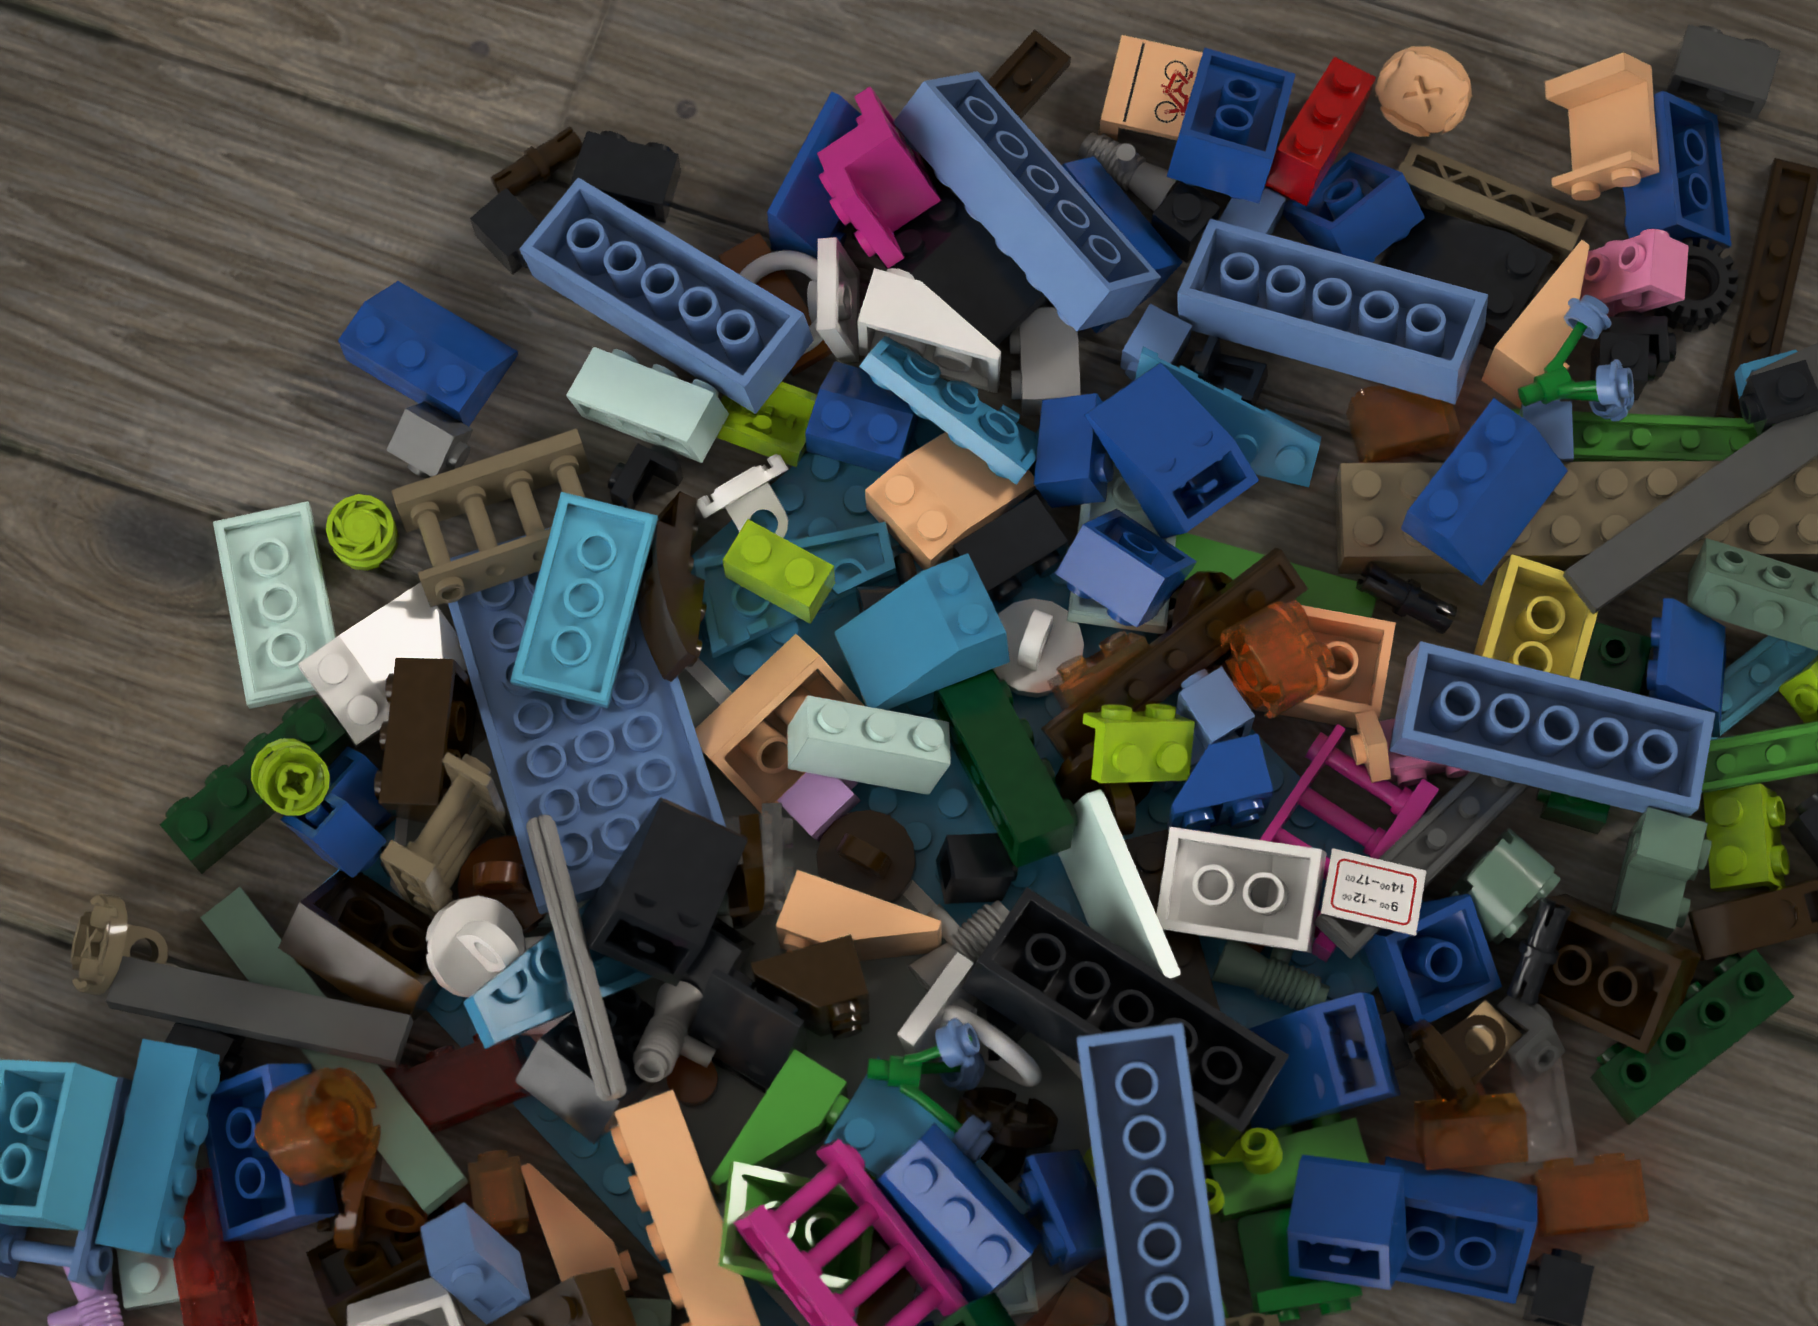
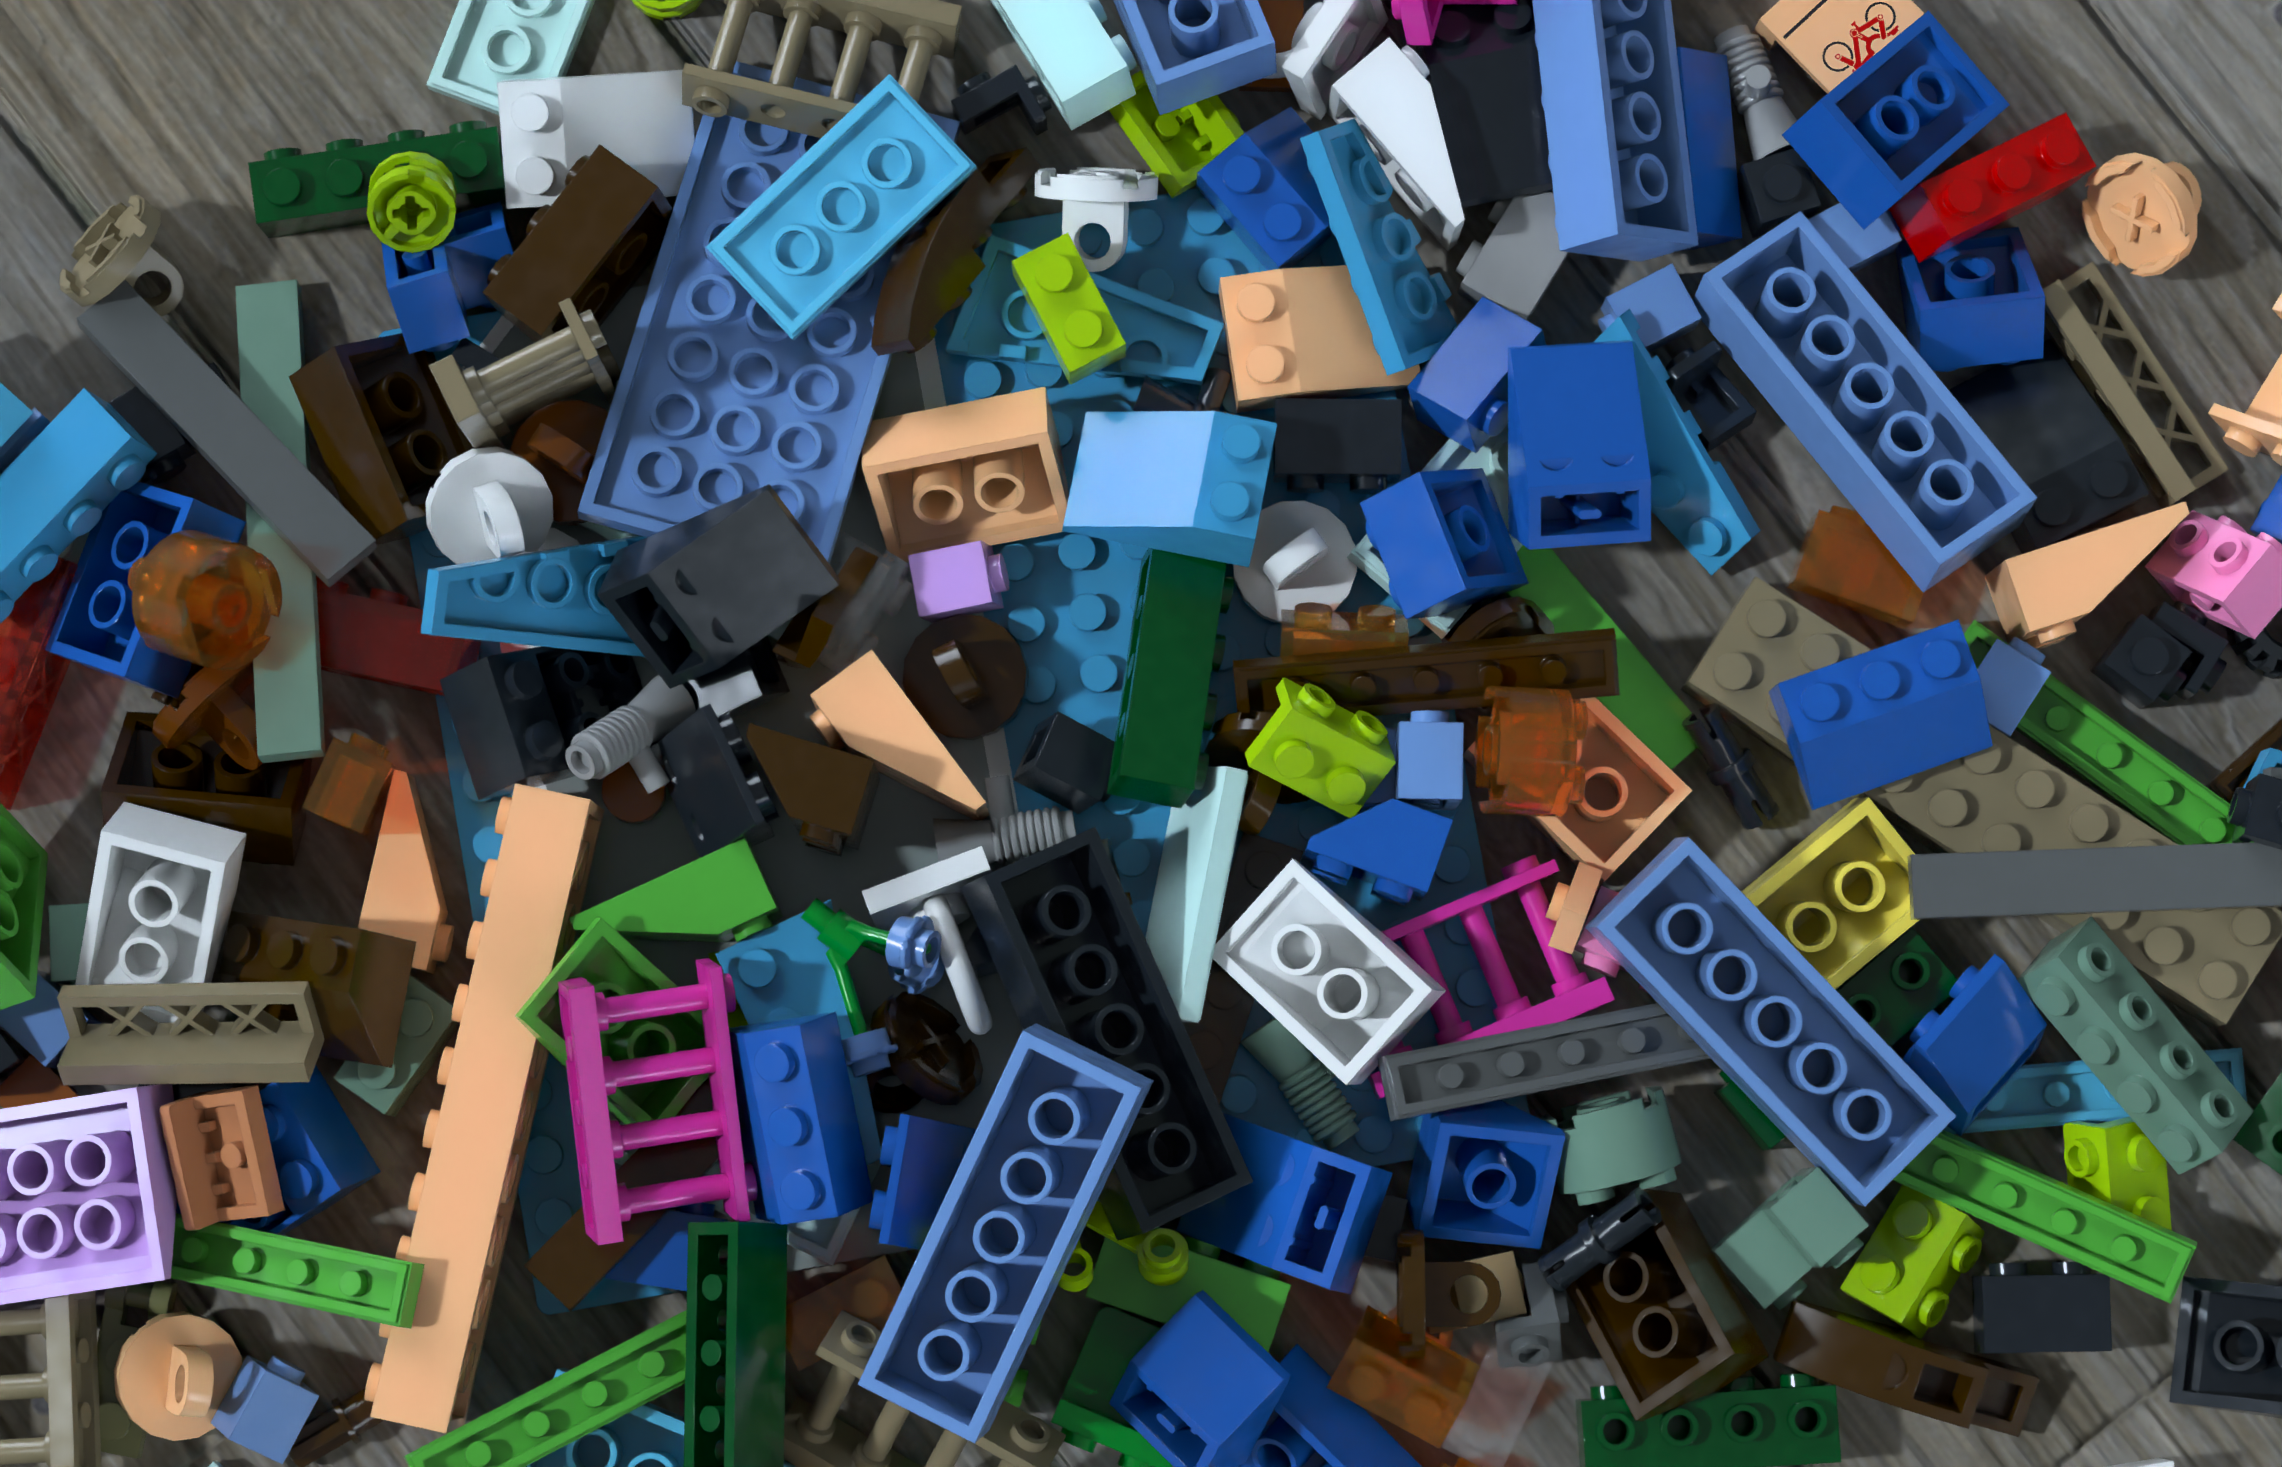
camera: 30 degrees right, 10 degrees up
medium blue brick [420,1202,530,1325] -> none
light grey axle [526,815,627,1102] -> none
light aqua brick [787,695,951,795] -> none
white sticker [1321,848,1426,936] -> none
plant [1518,295,1634,422] -> none

